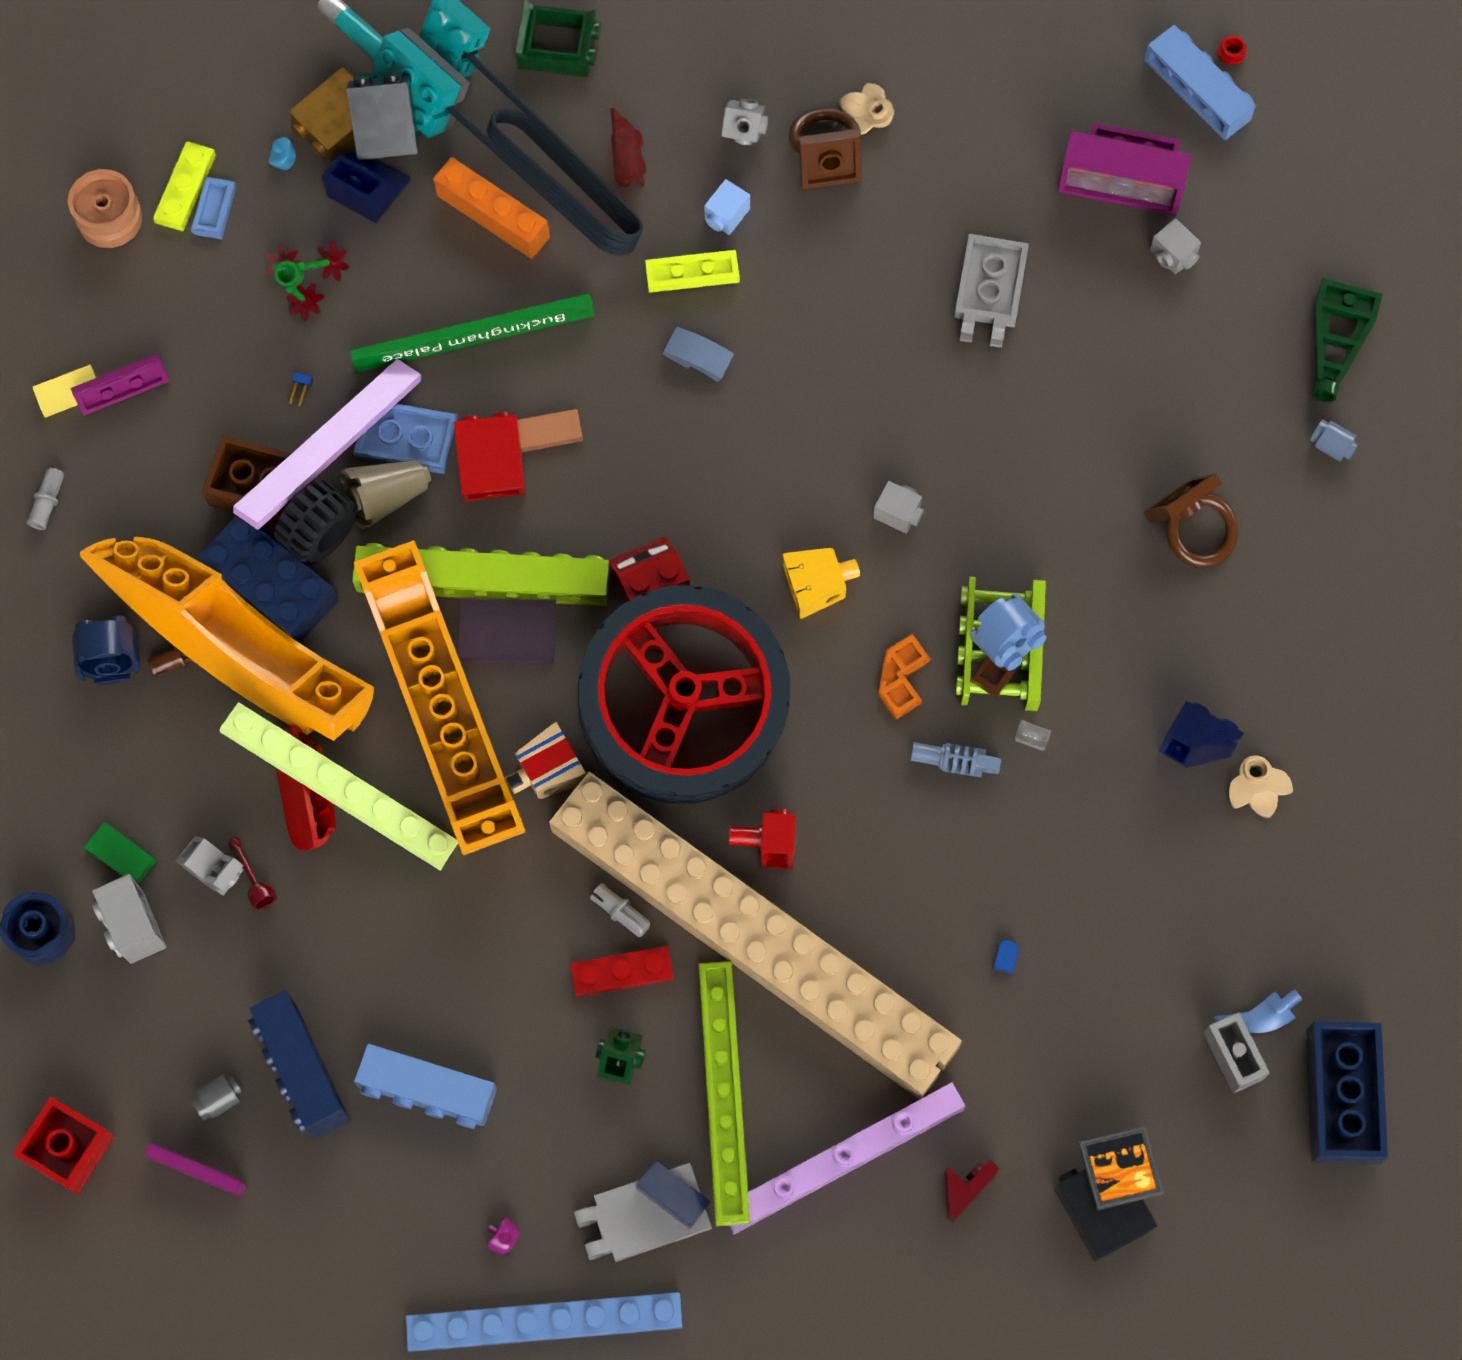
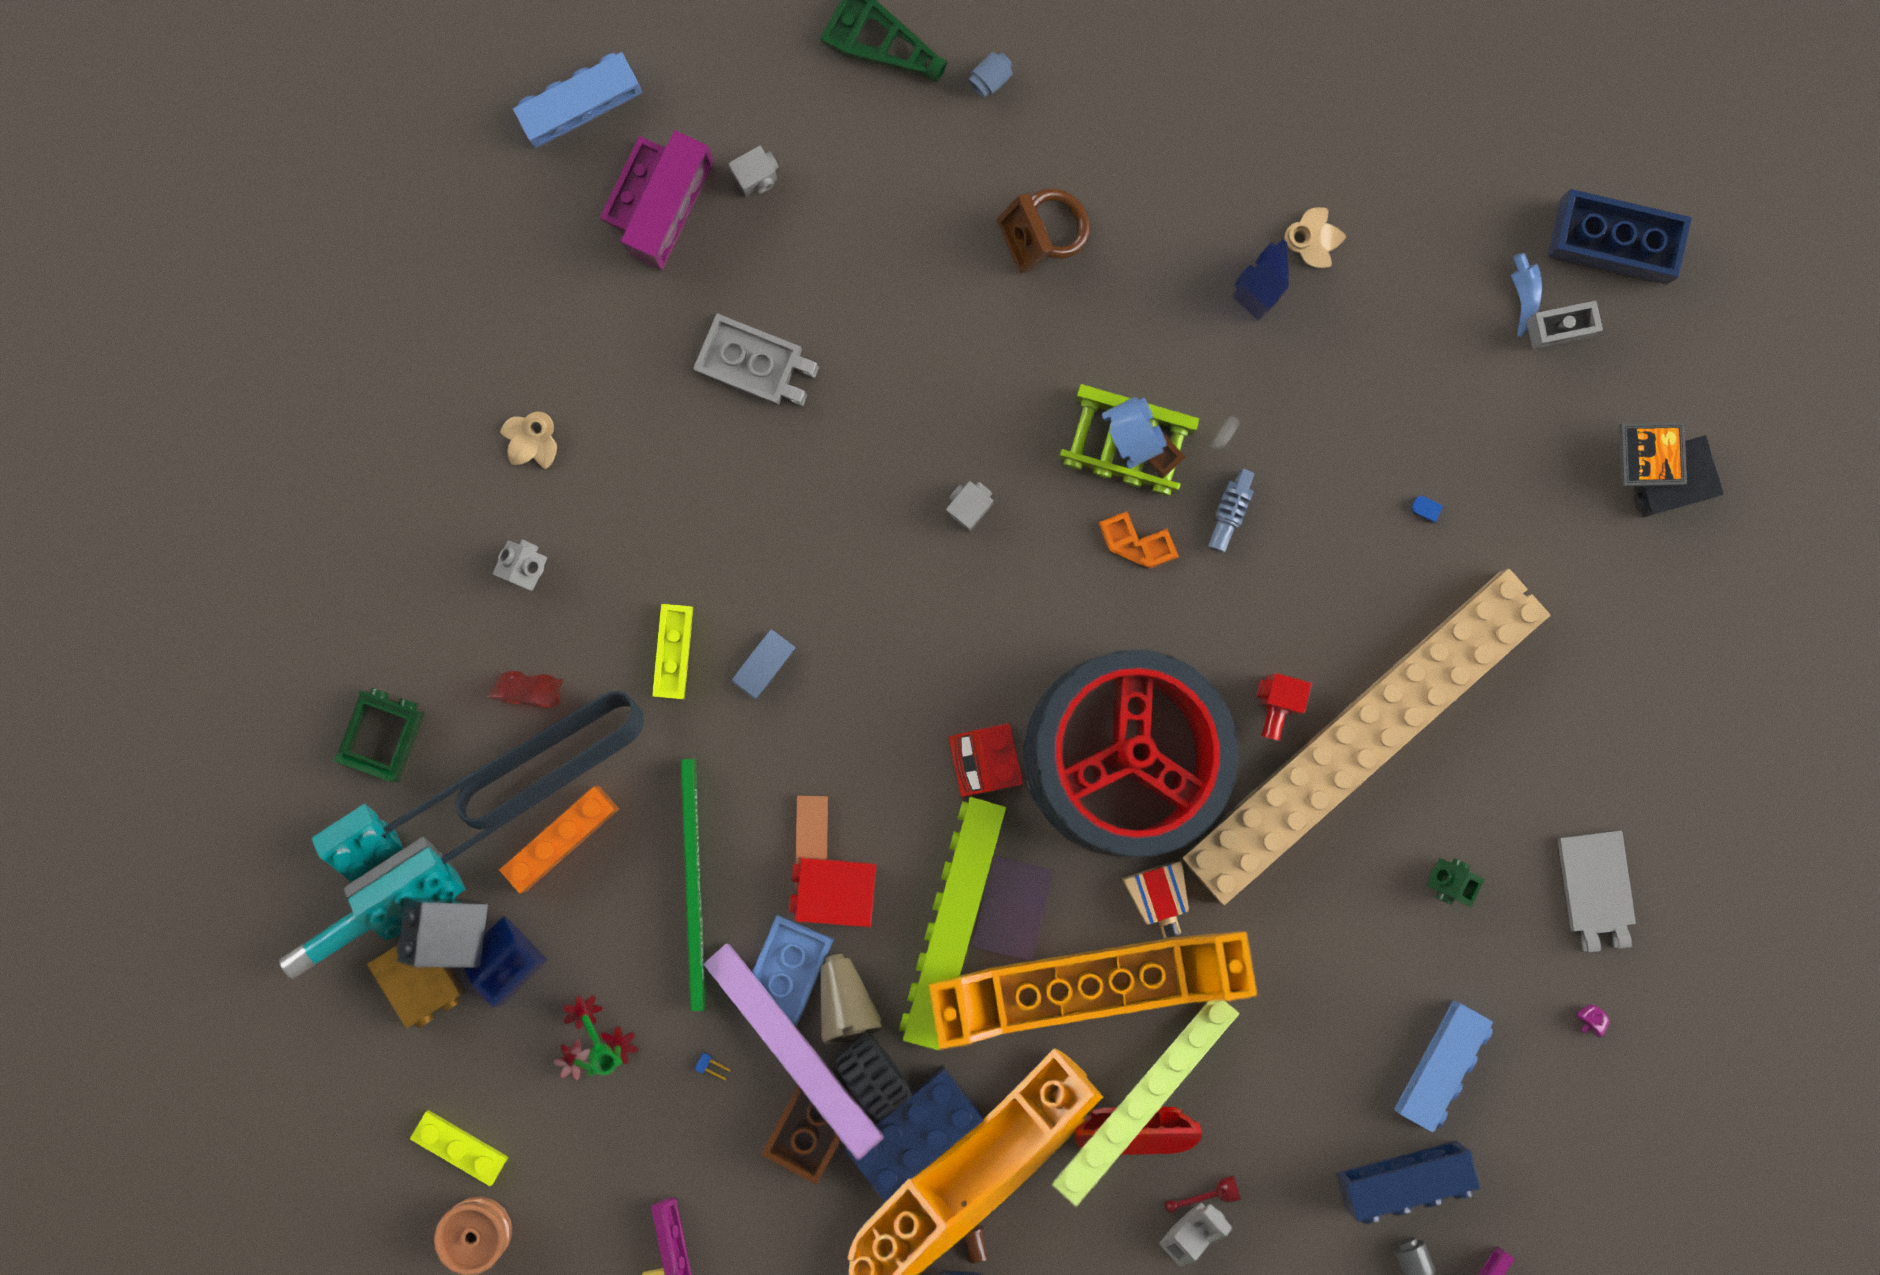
camera: 80 degrees left, 15 degrees up
medium blue tile [191,177,237,239] -> none
dark azure piece [268,137,296,170] -> none
medium blue plate [406,1292,683,1352] -> none
red plate [570,946,674,998] -> none
light grey axle [590,883,650,937] -> none
dark blue slope [636,1161,711,1229] -> none
lime tile [699,961,750,1226] -> none
light blue brick [704,179,750,235] -> none
lavender piece [729,1083,965,1235] -> none
yellow torso [782,548,860,619] -> none
reddish brown tile [789,108,862,190] -> none
dark red slope [945,1160,1000,1223] -> none
red plate [1217,35,1247,65] -> none

